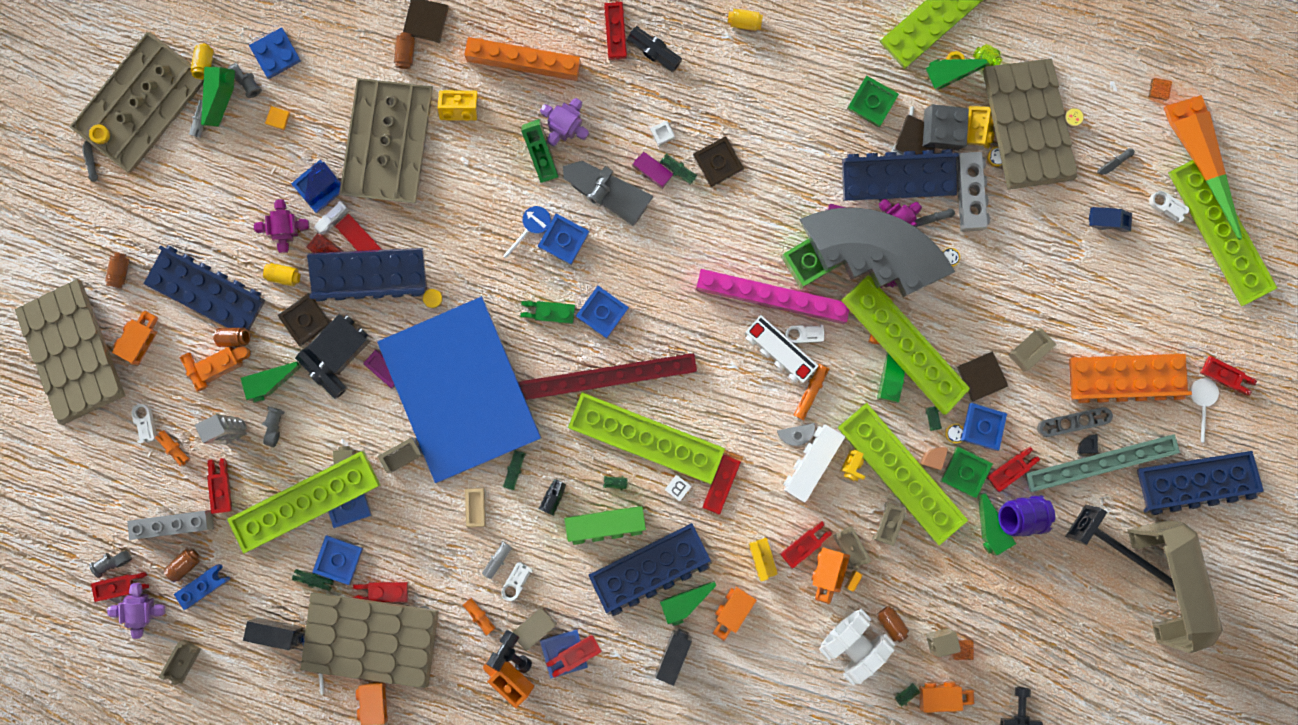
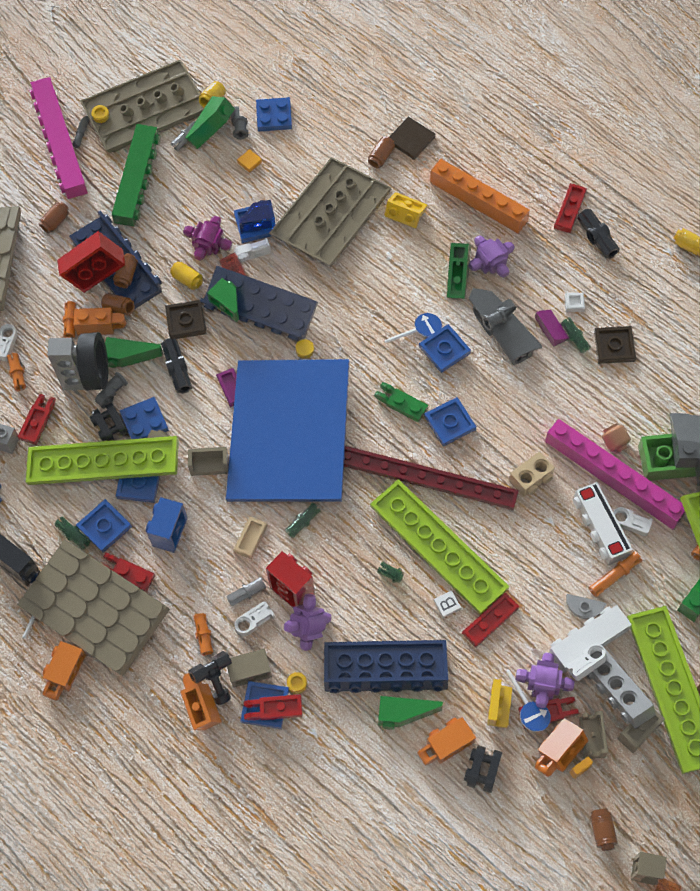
camera: 30 degrees right, 20 degrees down
orange brick [112,310,158,365] -> none
black brick [307,314,371,375] -> none
red tile [335,214,382,251] -> none
black hinge [538,479,566,516] -> none
bright green brick [564,506,646,545] -> none
black brick [655,628,692,686] -> none
white piece [819,609,896,686] -> none
yellow bracket [840,450,866,482] -> none
none -> dark pink brick [29,77,88,199]
none -> red brick [57,231,125,293]
none -> black tyre [77,332,109,391]
none -> black brick [89,402,128,441]
none -> green brick [112,124,161,227]
none -> dark orange head [113,253,138,288]
none -> blue plate [119,397,169,439]
none -> blue brick [146,497,188,553]
none -> green slope [207,278,239,322]
none -> red brick [265,551,315,608]
none -> medium lavender piece [284,594,331,651]
none -> yellow tile [287,672,307,694]
none -> black brick [464,745,502,793]
none -> blue piece [506,669,551,732]
none -> tan brick [509,451,555,497]
none -> medium lavender piece [515,653,575,708]
none -> white piece [566,644,607,681]
none -> light grey brick [587,648,656,729]
none -> nougat head [602,423,631,453]

